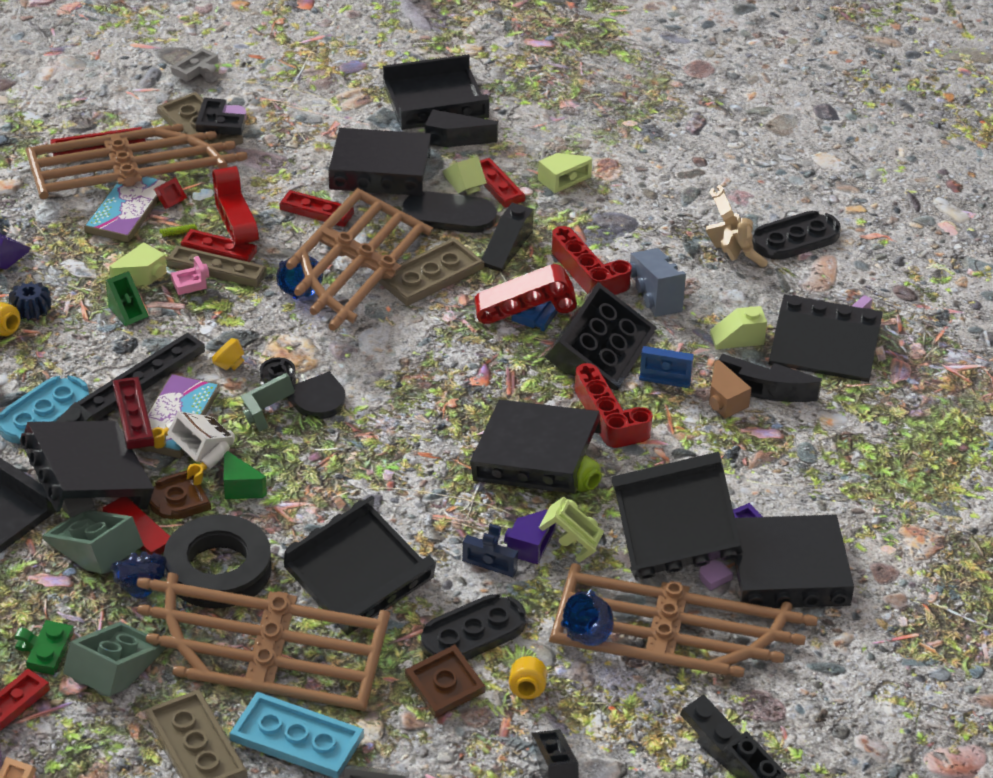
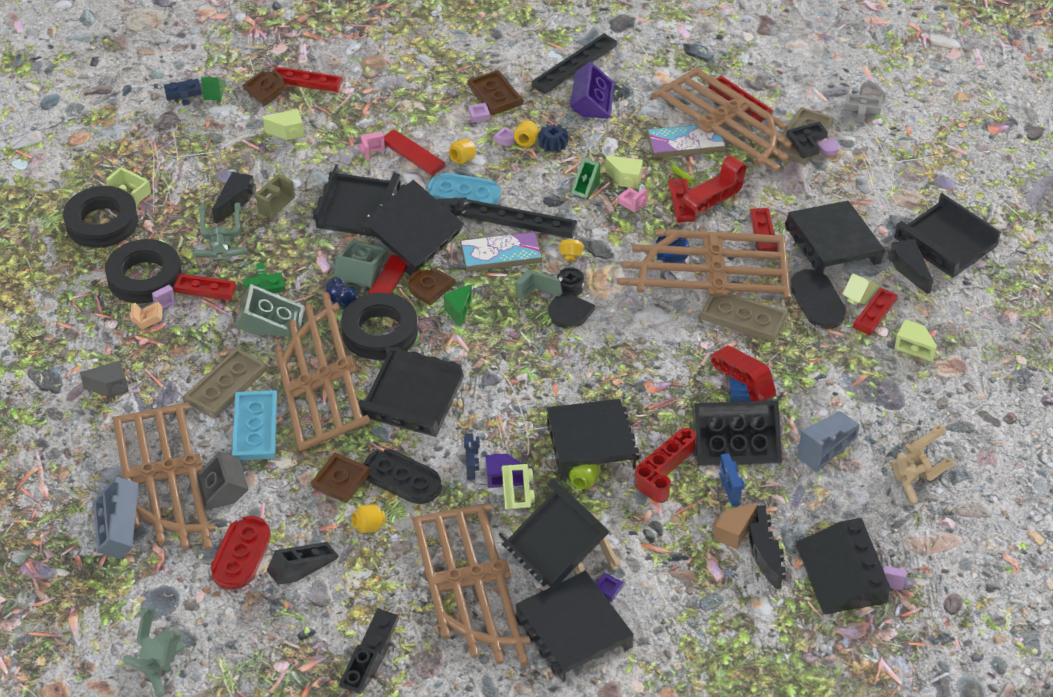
camera: 65 degrees right, 5 degrees up
dark red tile [113,377,154,449] -> none
white torso [152,411,235,485] -> none
red plate [154,177,187,210] -> none
dark tan tile [167,245,267,288] -> none
black slope [481,203,534,272] -> none
red beam [551,226,632,295] -> none
clear blue hair [561,590,614,646] -> none
lavender tile [699,560,733,590] -> none
yellowish green slope [710,306,767,349] -> none
black tile [752,211,841,260] -> none

